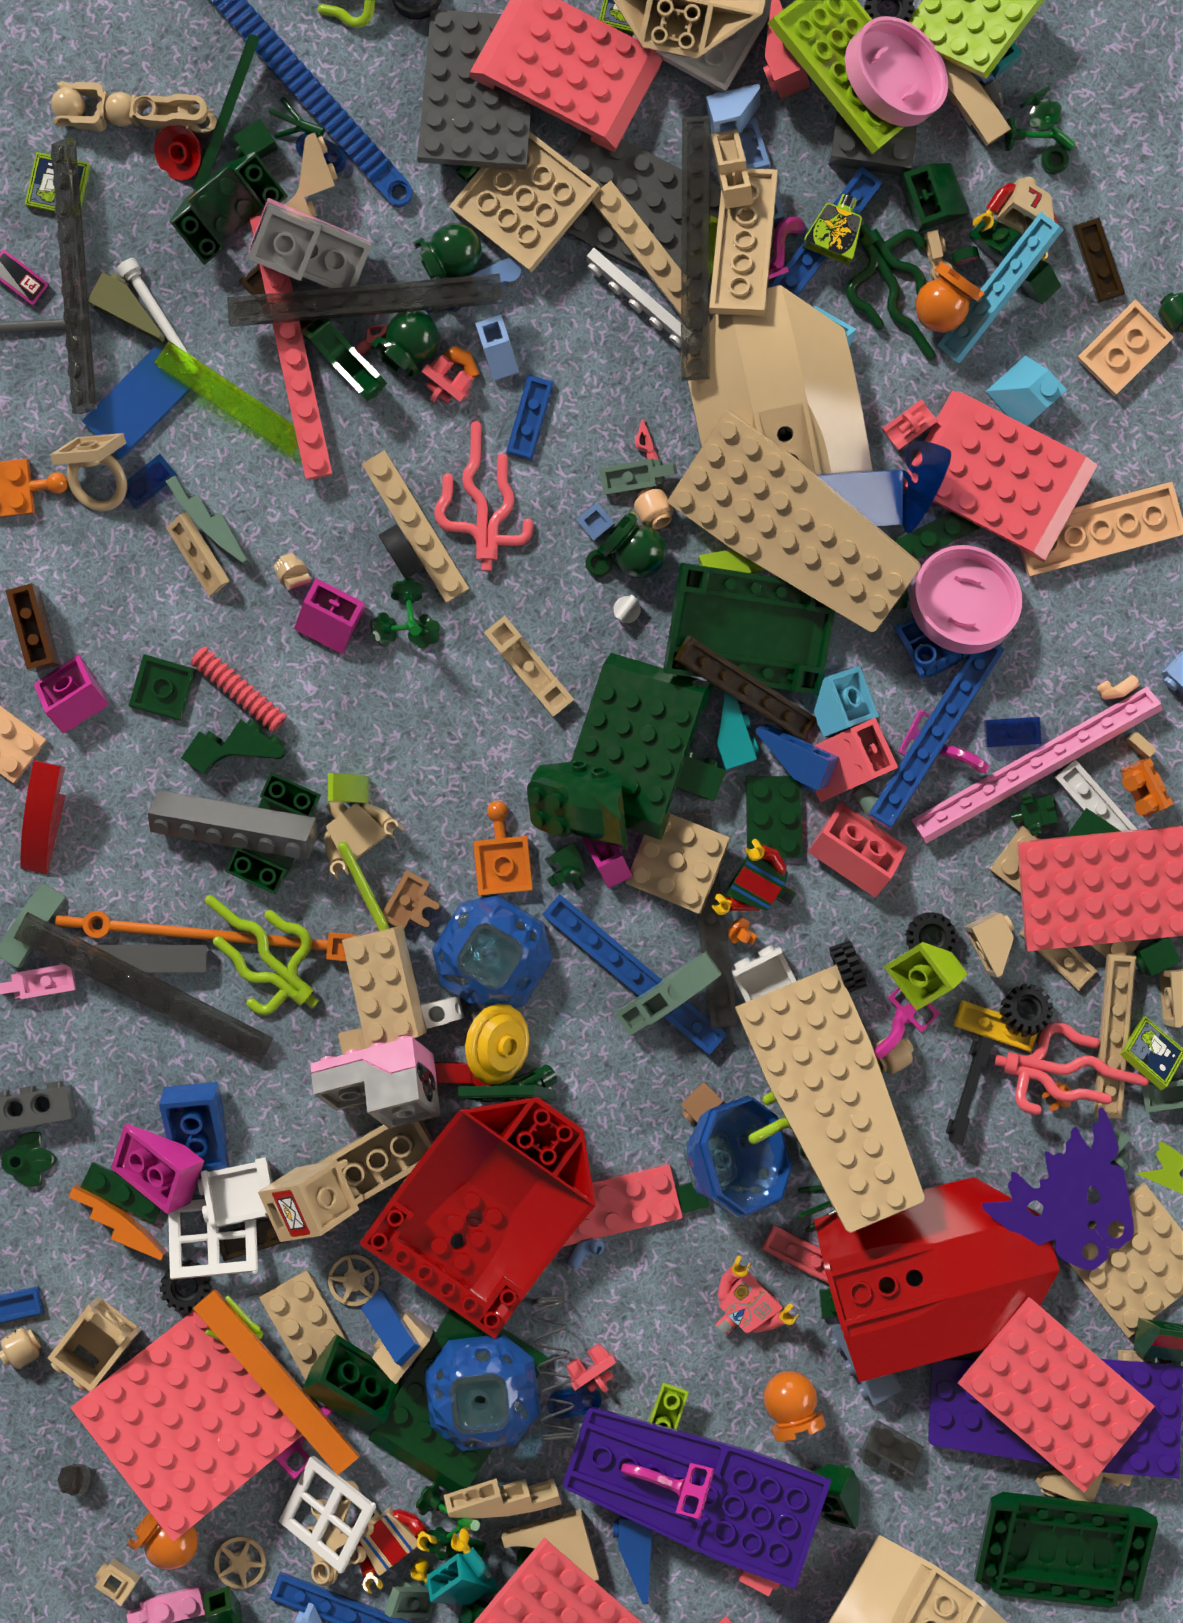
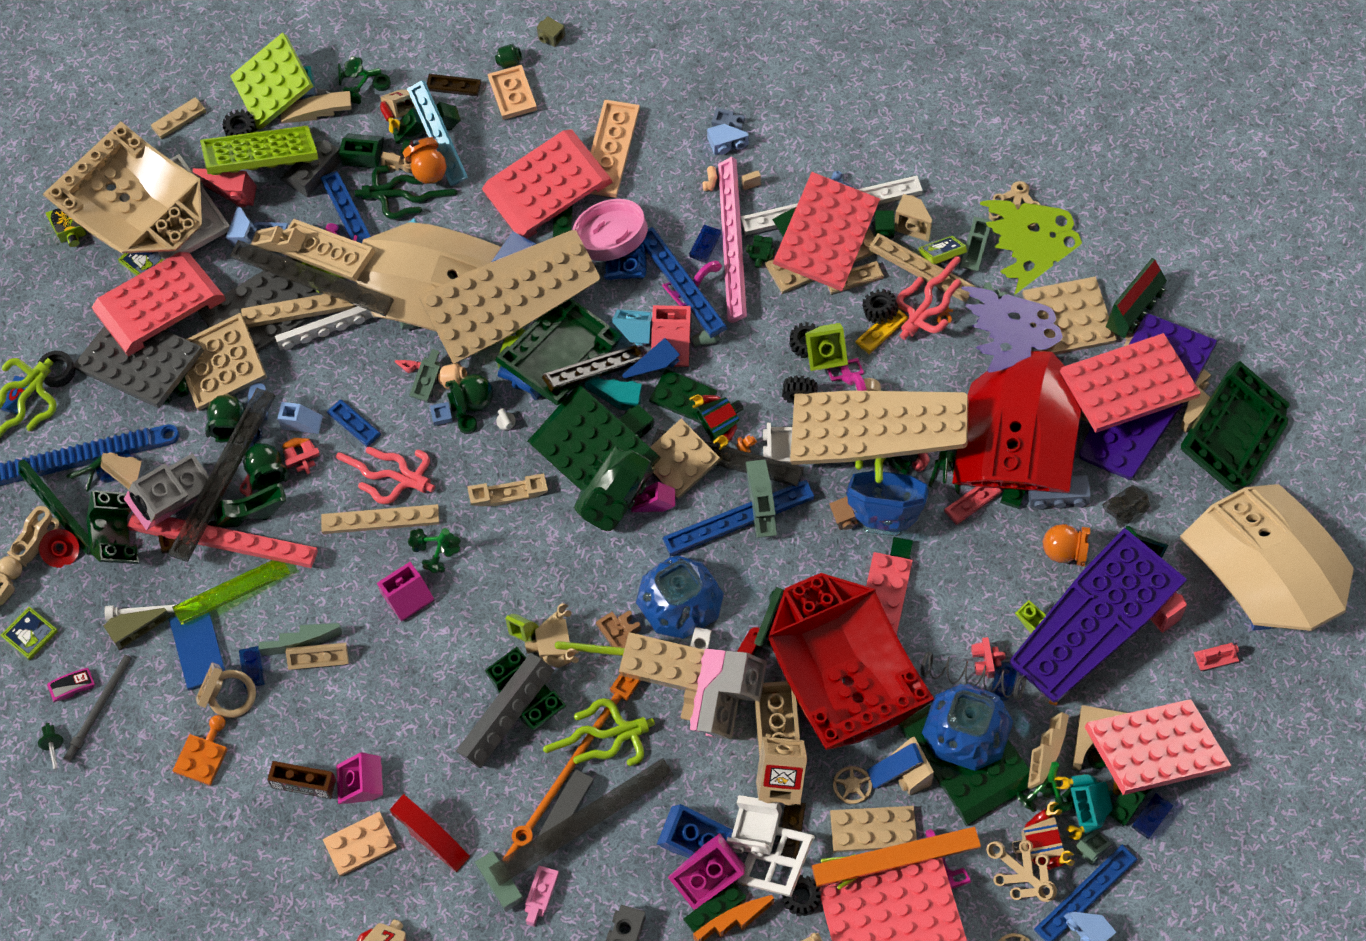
camera: 60 degrees left, 25 degrees down
clear smoke plate [51,137,97,414] -> none
dark green tile [128,654,197,721] -> none
dark green arch [181,719,288,774] -> none
coral piece [191,646,287,733] -> none
dark green brick [233,119,278,160] -> none
tan piece [273,553,311,590] -> none
white window [278,1456,376,1574] -> none
dark green slope [302,1335,402,1432] -> none
black tyre [379,524,423,579] -> none
yellow piece [465,1003,530,1085] -> none
orange plate [473,801,533,895] -> none
dark green piece [545,843,586,891] -> none
medium blue arm [567,1238,605,1269] -> none
blue slope [613,1515,652,1604] -> none
dark pink piece [621,1463,715,1519] -> none
coral torso [715,1256,800,1336] -> none
torso [802,194,862,266] -> none
coral slope [808,801,908,898] -> none
bright pink brick [845,16,948,127] -> none
coral hips [882,399,938,451] -> none
clear blue piece [902,441,951,534] -> none
black container [946,1035,994,1145] -> none
tan slope [964,912,1014,977] -> none
medium azure slope [985,355,1067,426] -> none
orange hips [1119,758,1174,818] -> none

